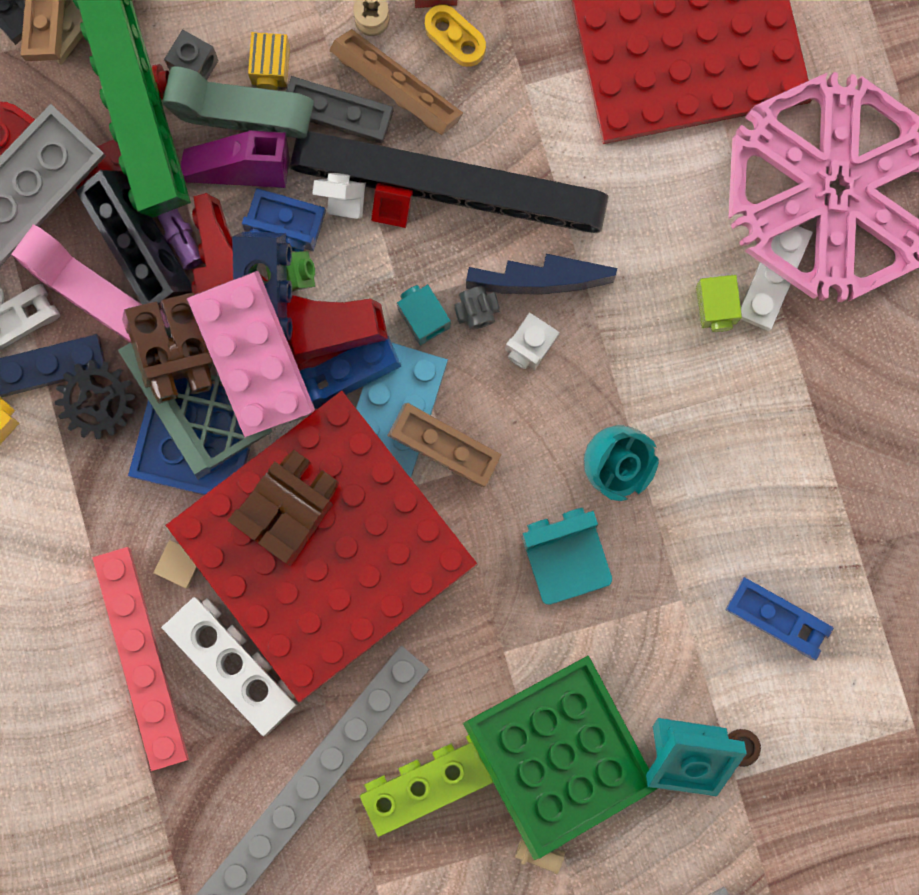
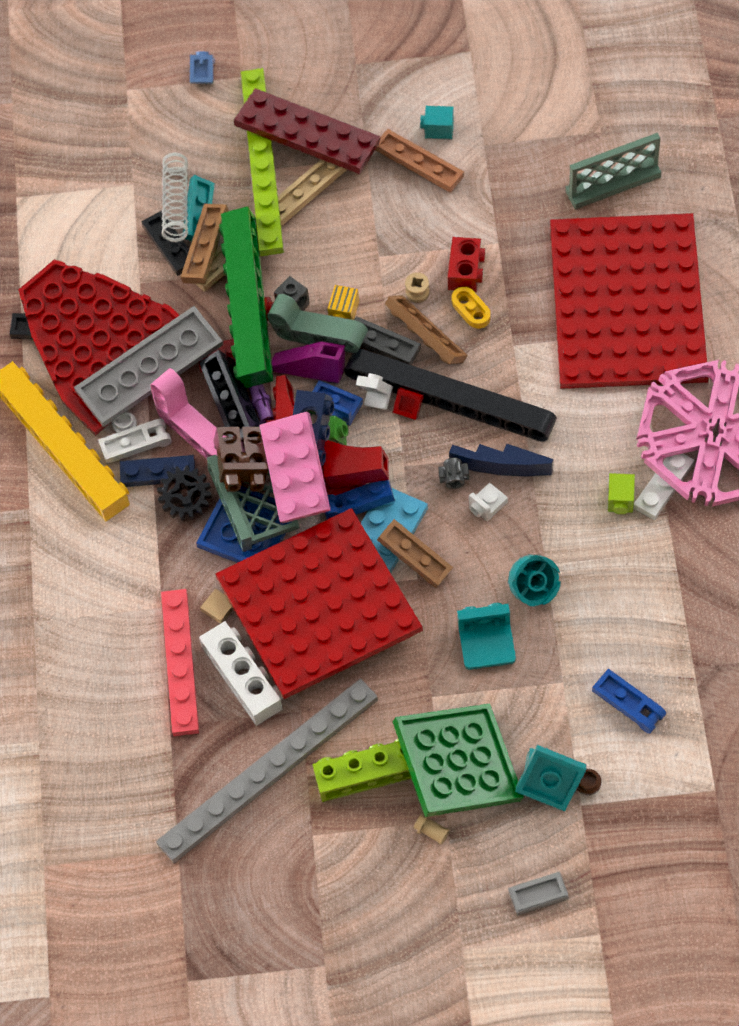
camera: 15 degrees right, 20 degrees down
reddish brown hips [227,450,339,566] -> none
teal brick [397,284,451,346] -> none

